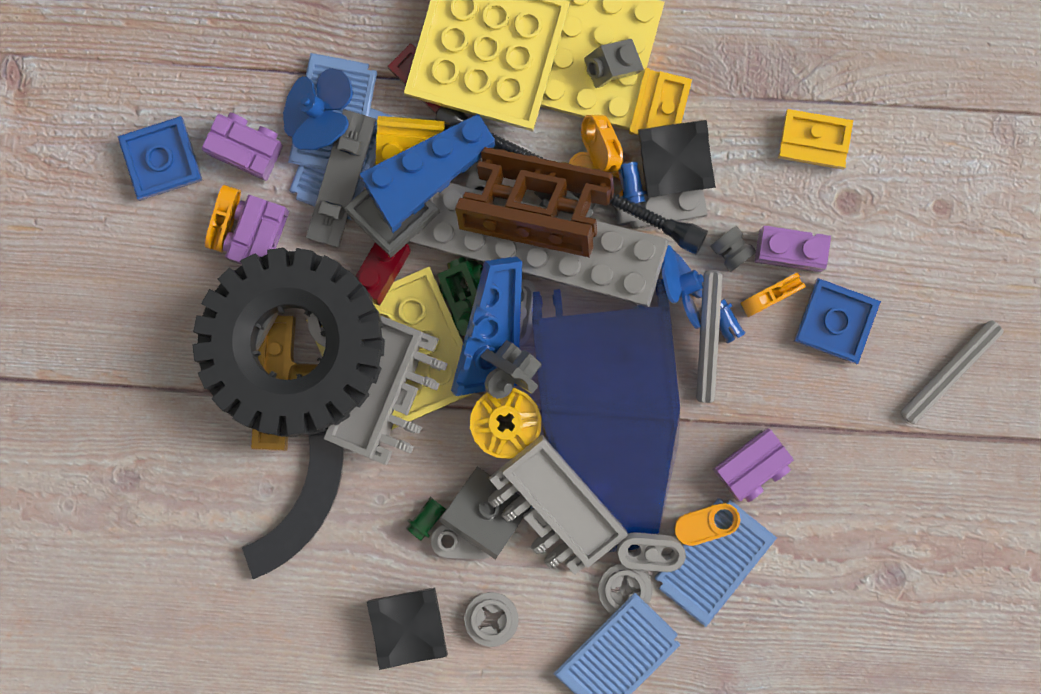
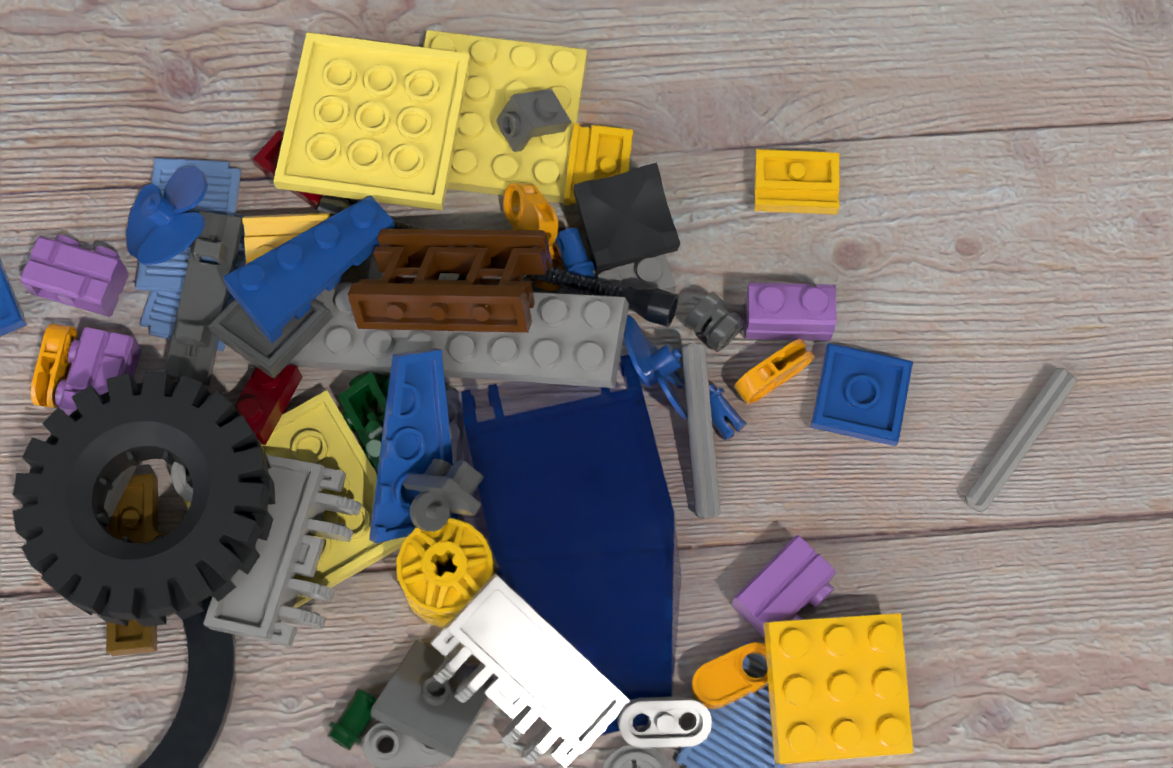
camera: 10 degrees left, 15 degrees down
none -> yellow plate [764,613,913,764]

